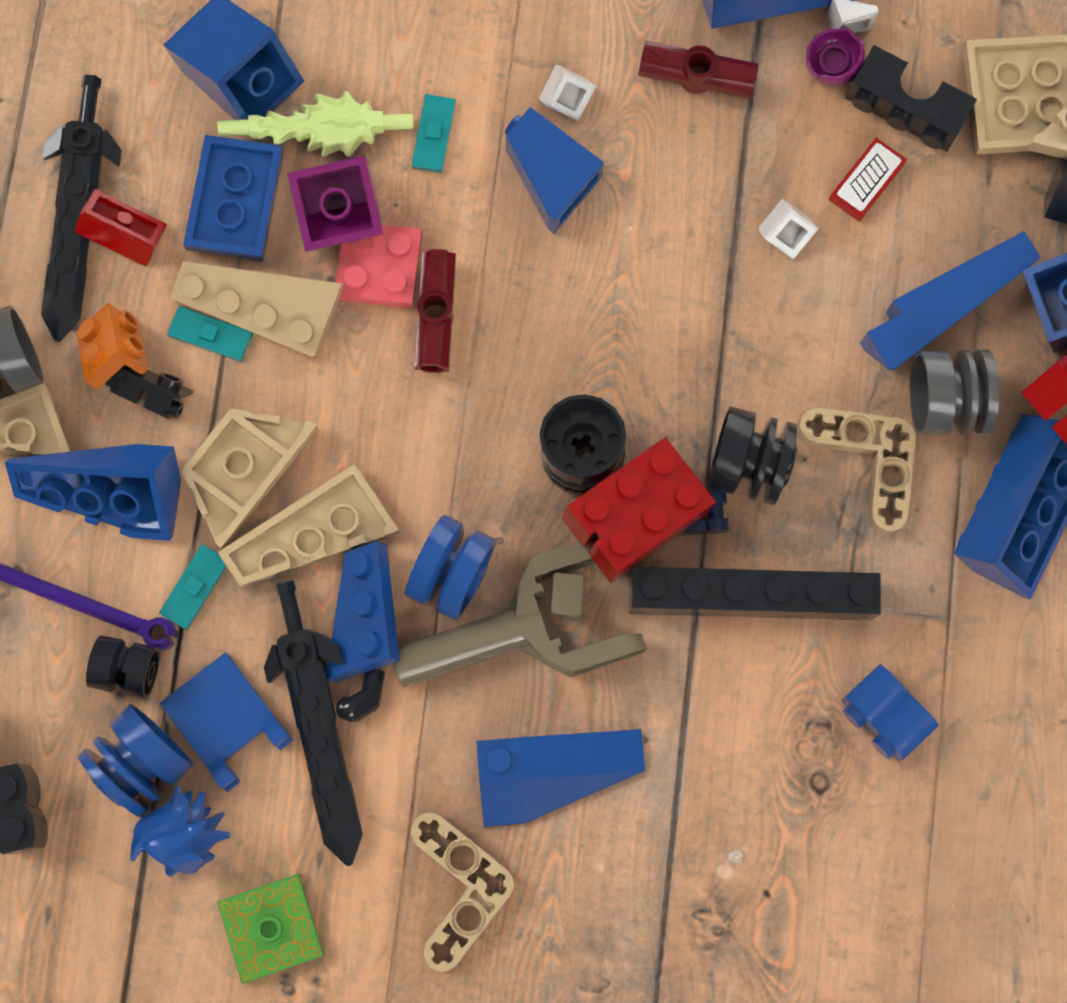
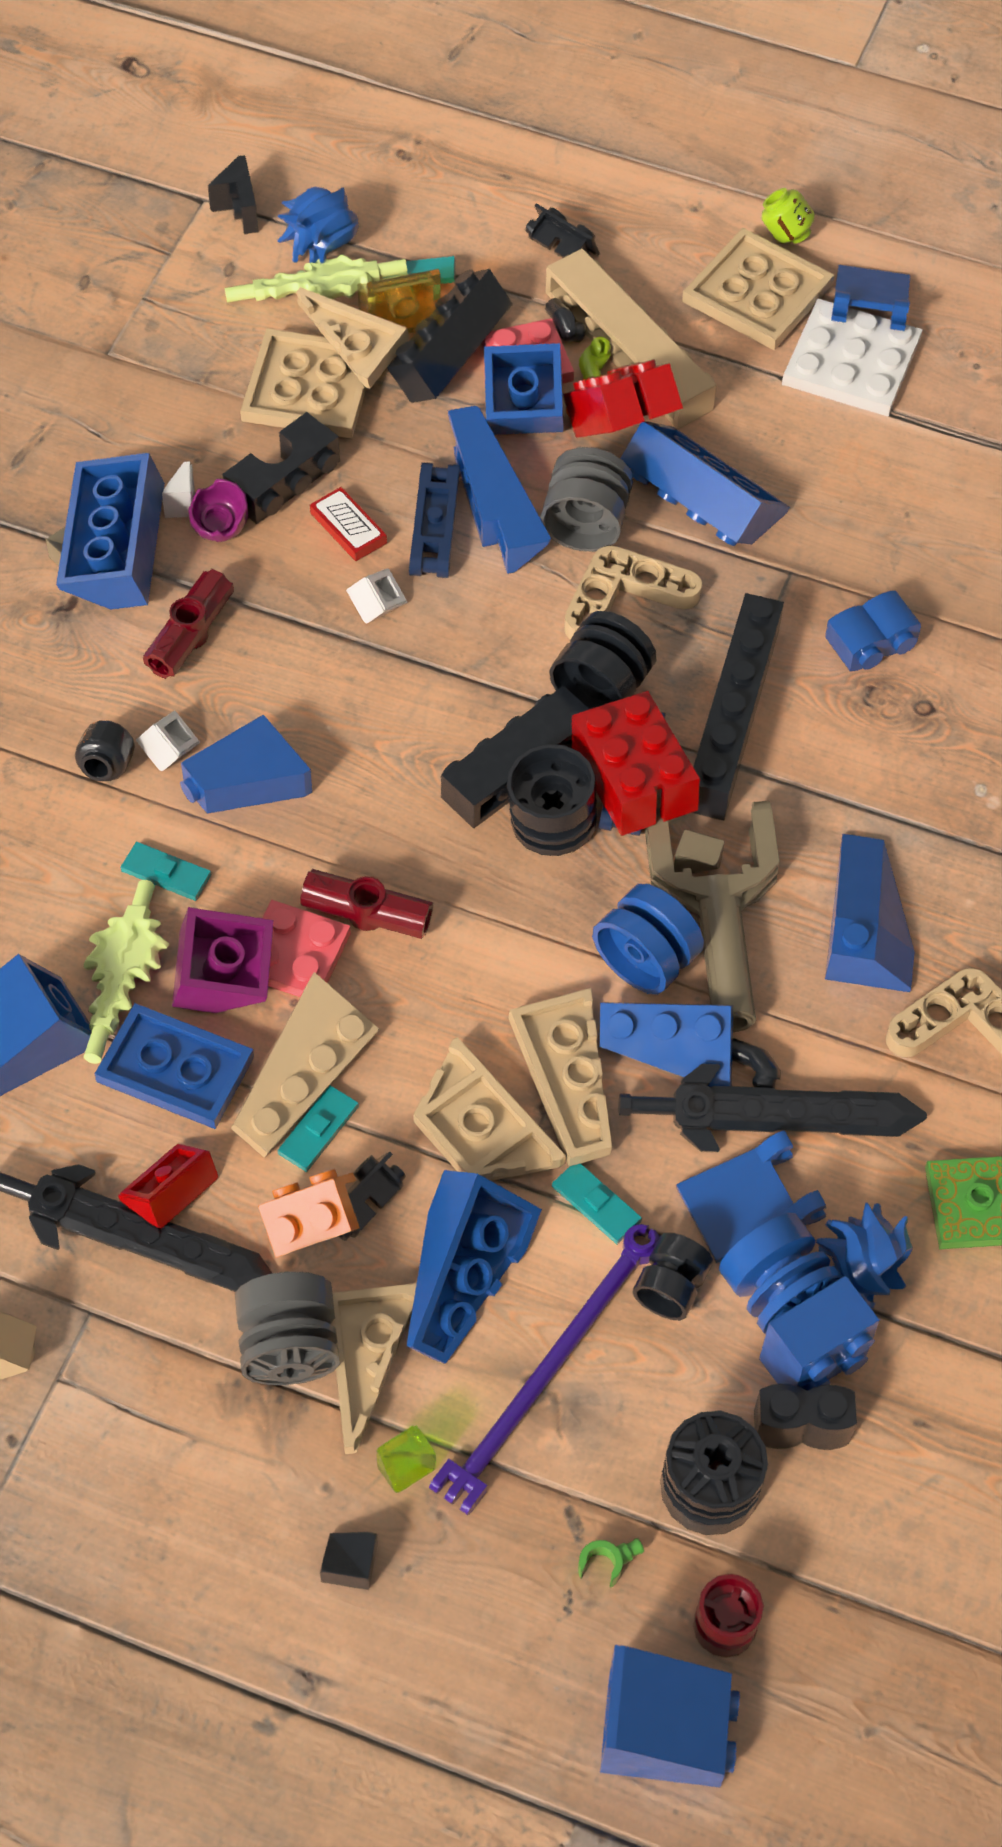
camera: 75 degrees left, 20 degrees down
none -> black head [75,720,135,781]
none -> dark blue plate [409,462,460,578]
none -> black brick [441,686,589,829]
none -> blue brick [759,1275,880,1391]

